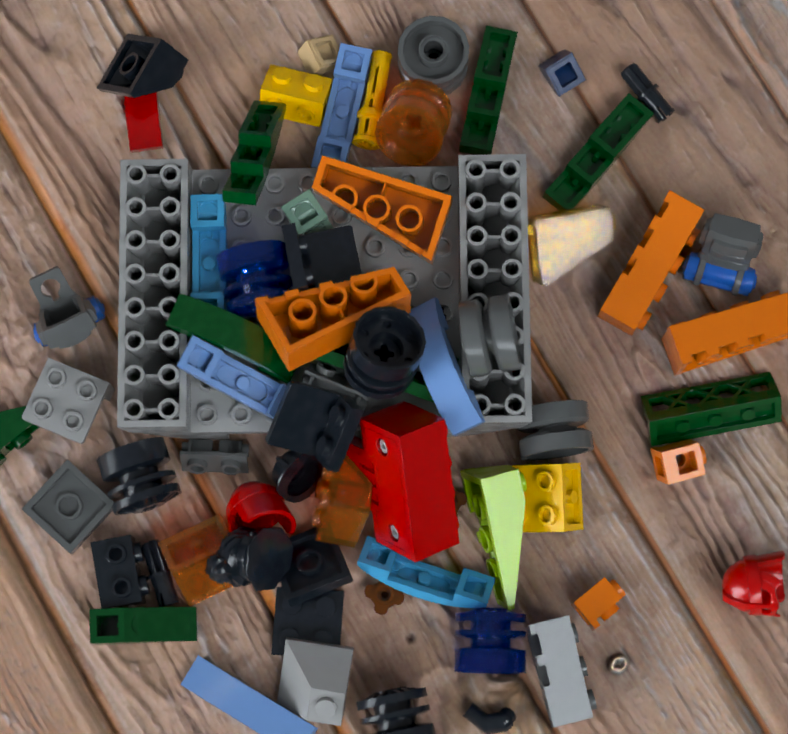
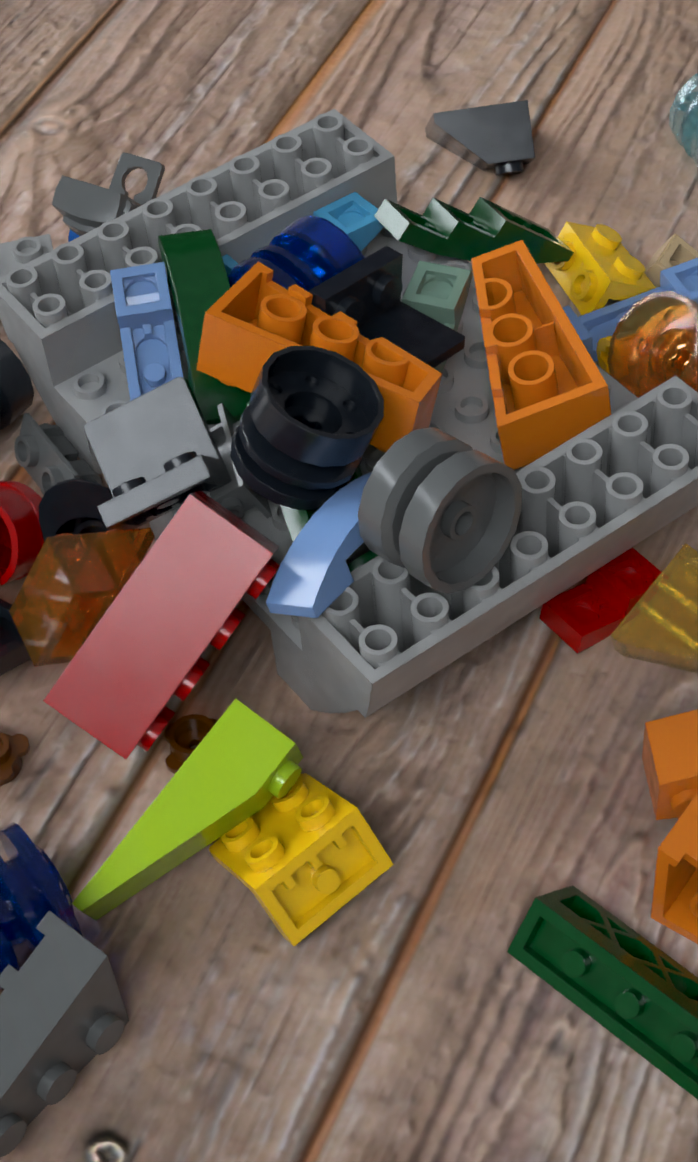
camera: 55 degrees right, 30 degrees down
red slope [124,92,164,153] -> none
dark azure slope [357,536,496,608] -> none
dark grey wheel [516,400,594,461] -> none
orange brick [571,577,626,631] -> none
orange brick [650,439,707,485] -> none

